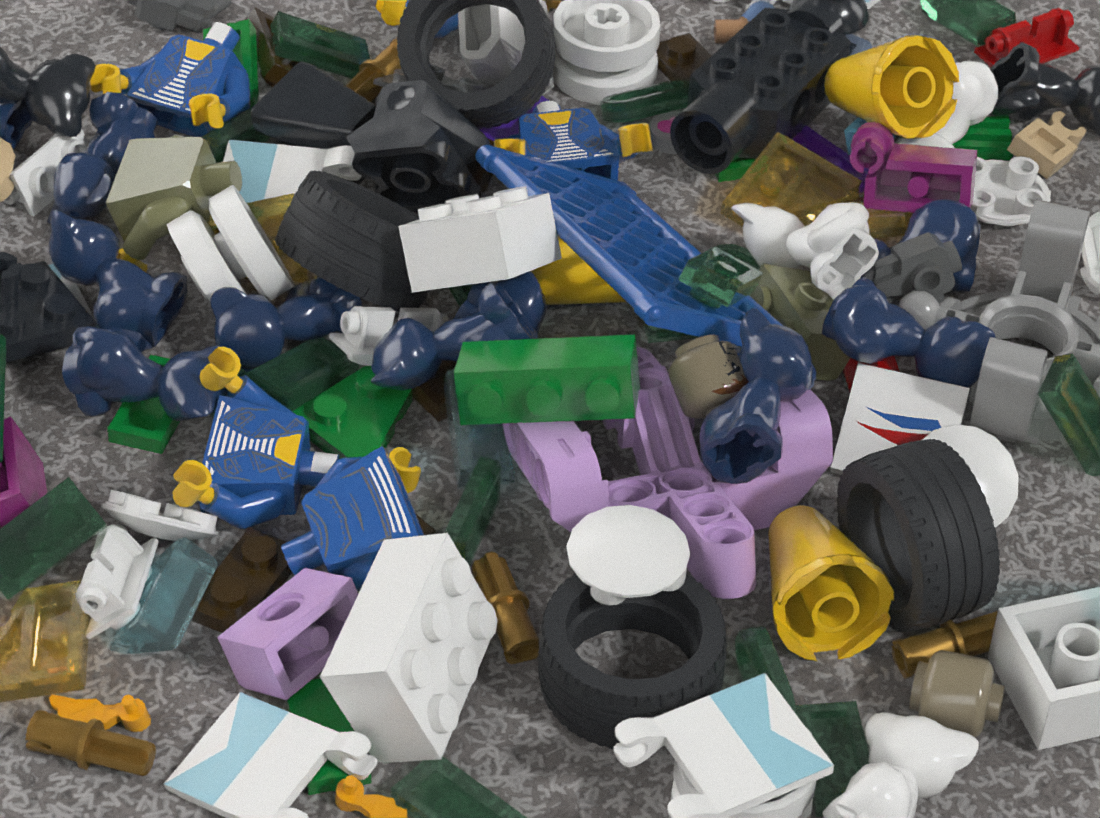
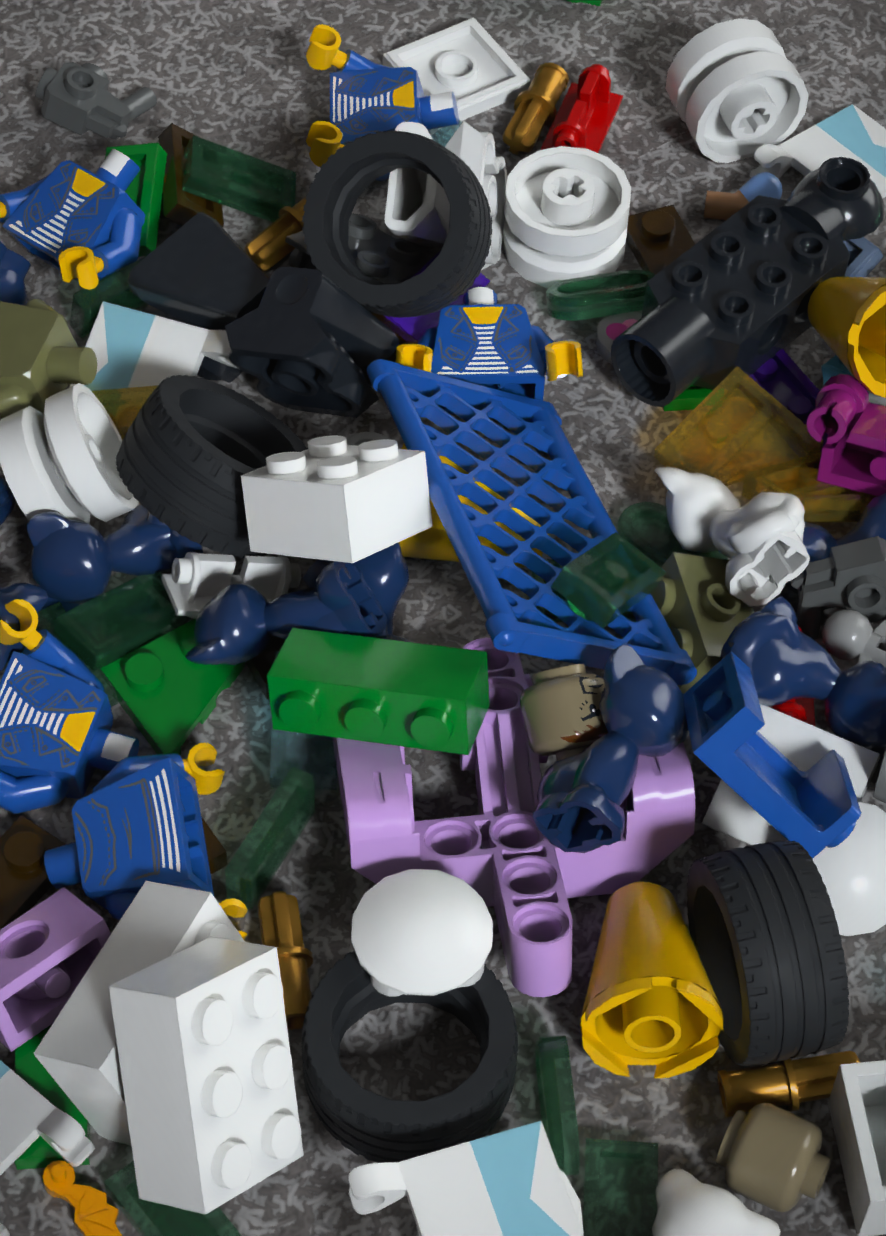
camera: 10 degrees right, 10 degrees up
none -> white brick [109,937,304,1215]
none -> blue panel [683,651,861,859]

